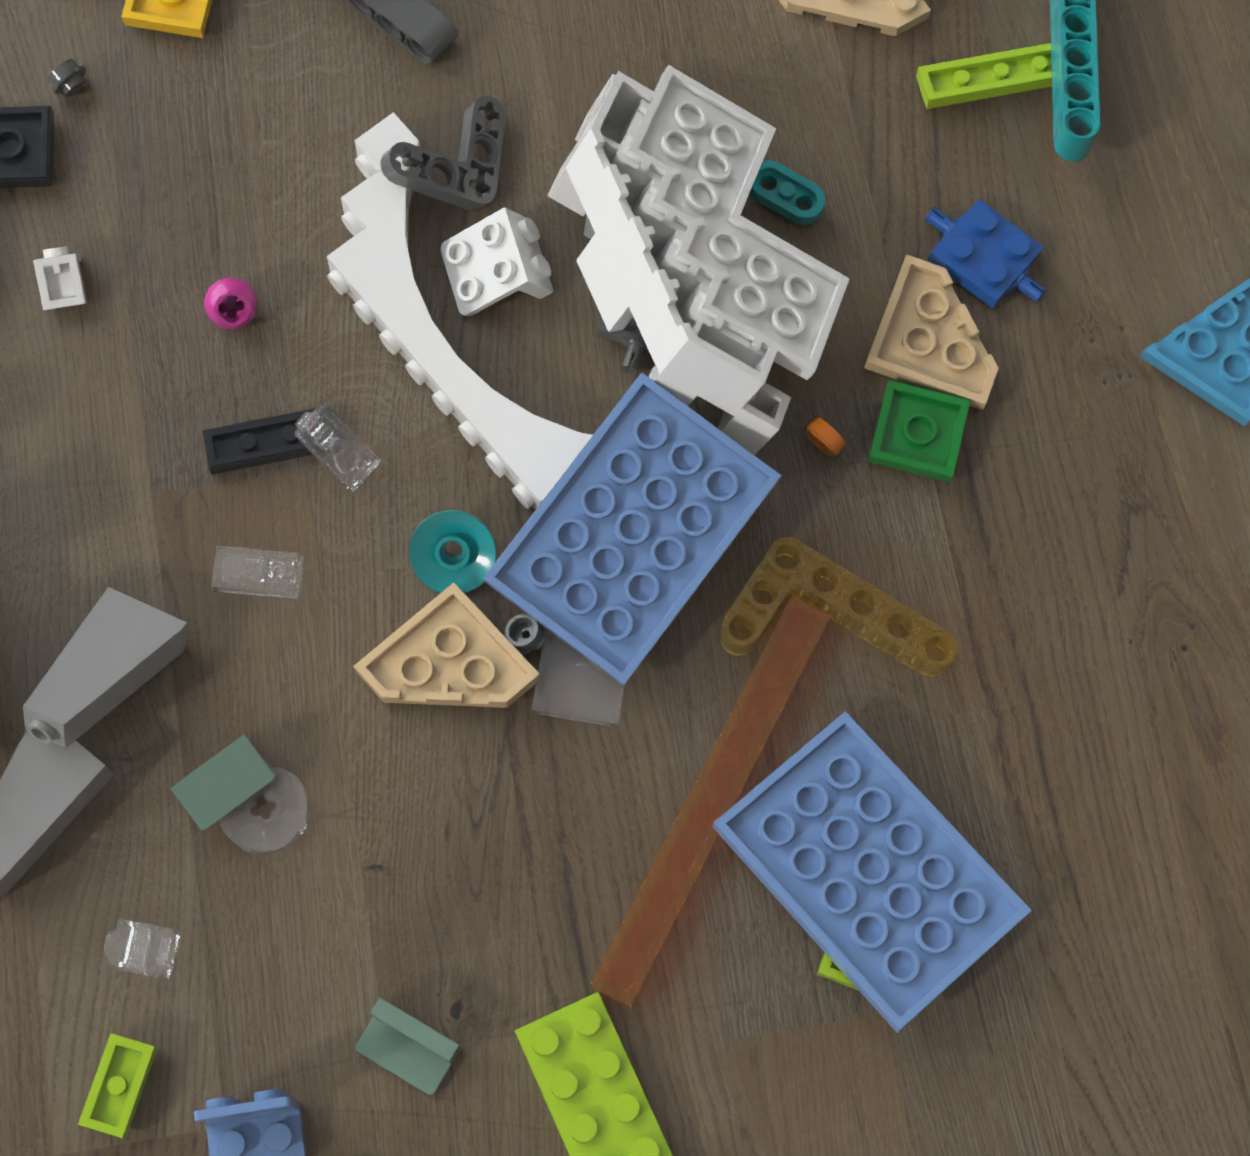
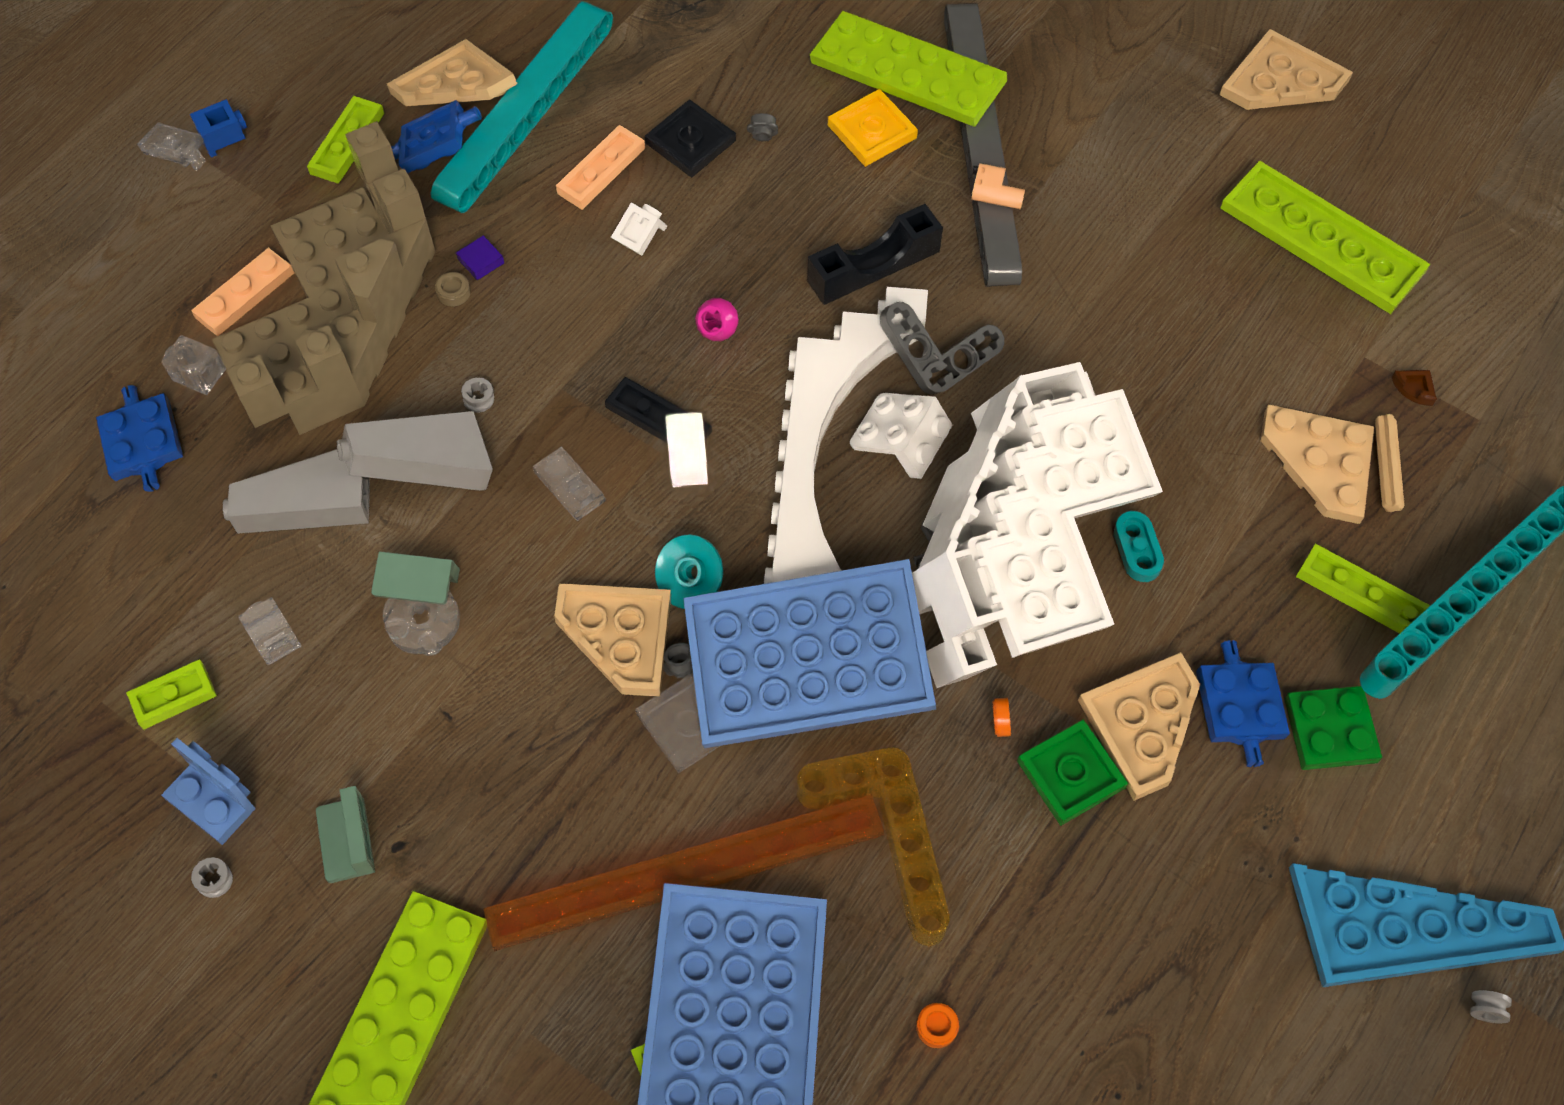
camera: 50 degrees right, 10 degrees down
none -> light grey bush [461,377,495,413]
none -> black arch [807,203,943,305]
none -> orange tile [916,1003,959,1048]
none -> green plate [1284,686,1383,770]

